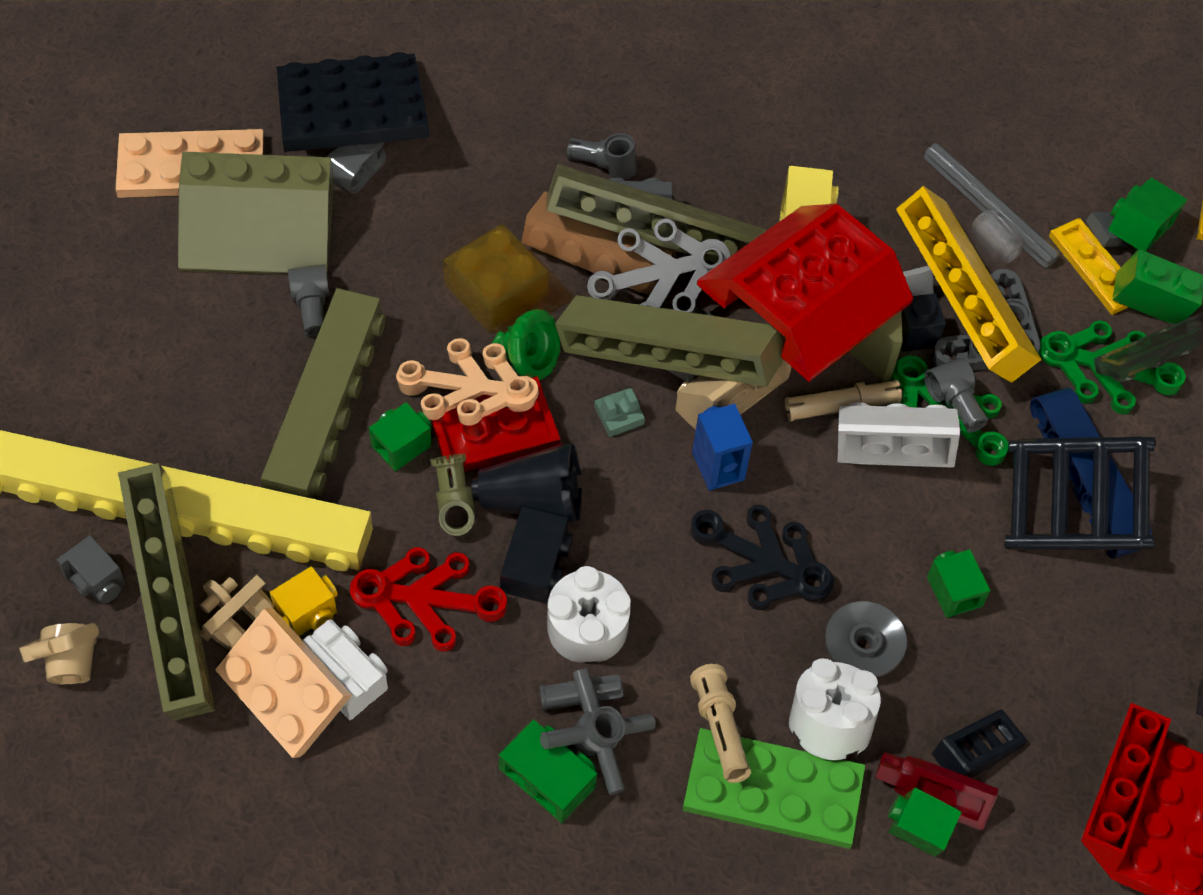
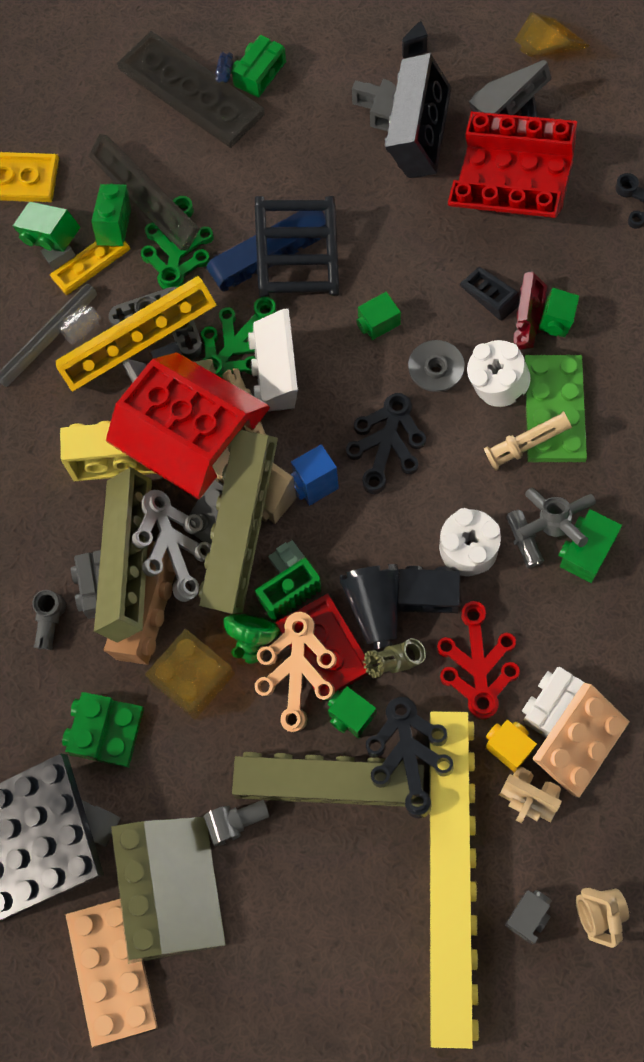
camera: 90 degrees left, 10 degrees up
olive brick [118,463,216,721] -> none
dark grey pin [924,358,988,433] -> none
none -> green plate [62,692,144,768]
none -> green brick [255,557,322,622]
none -> black plant [366,697,454,819]

